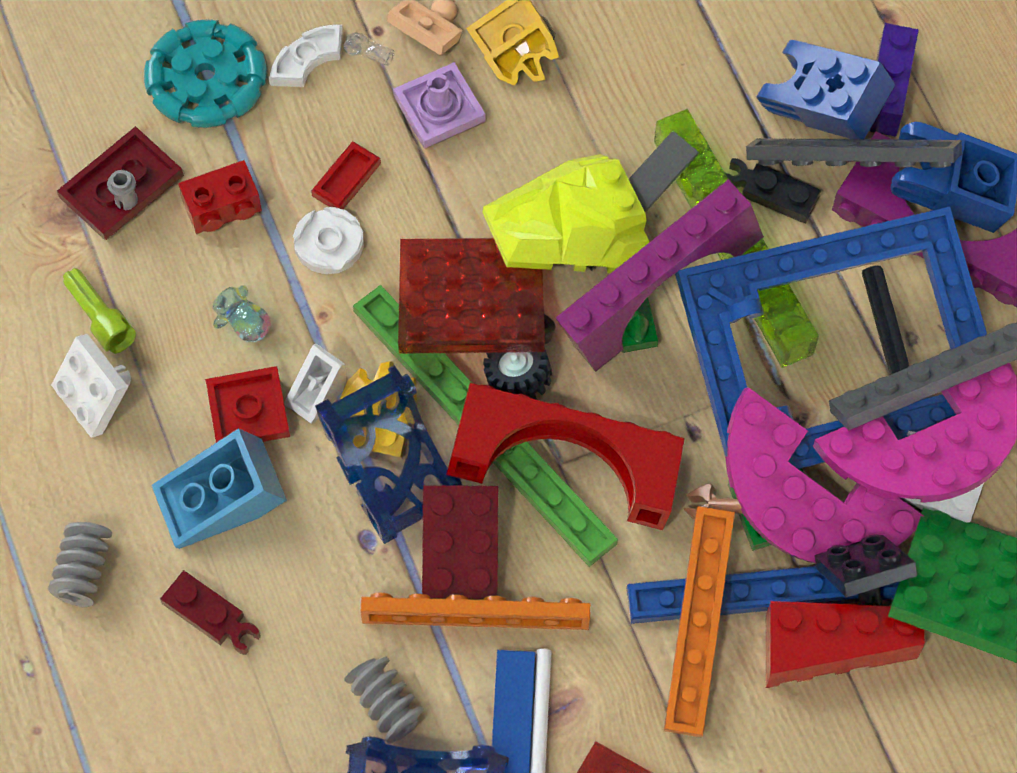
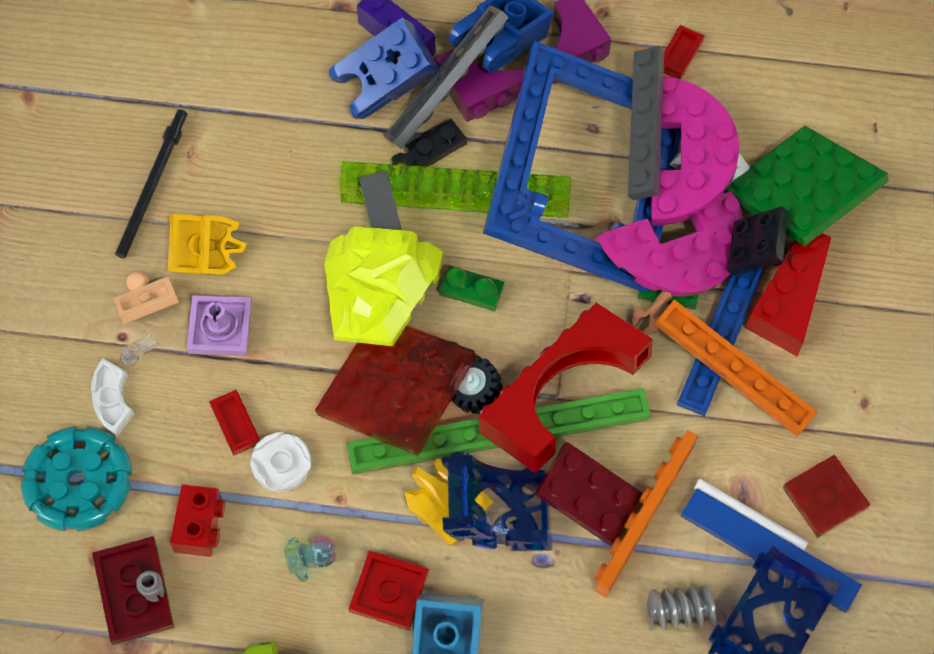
camera: 60 degrees left, 0 degrees up
white slope [284,343,347,424] -> none
magenta arch [556,179,764,372] -> none
black axle [862,265,910,375] -> none

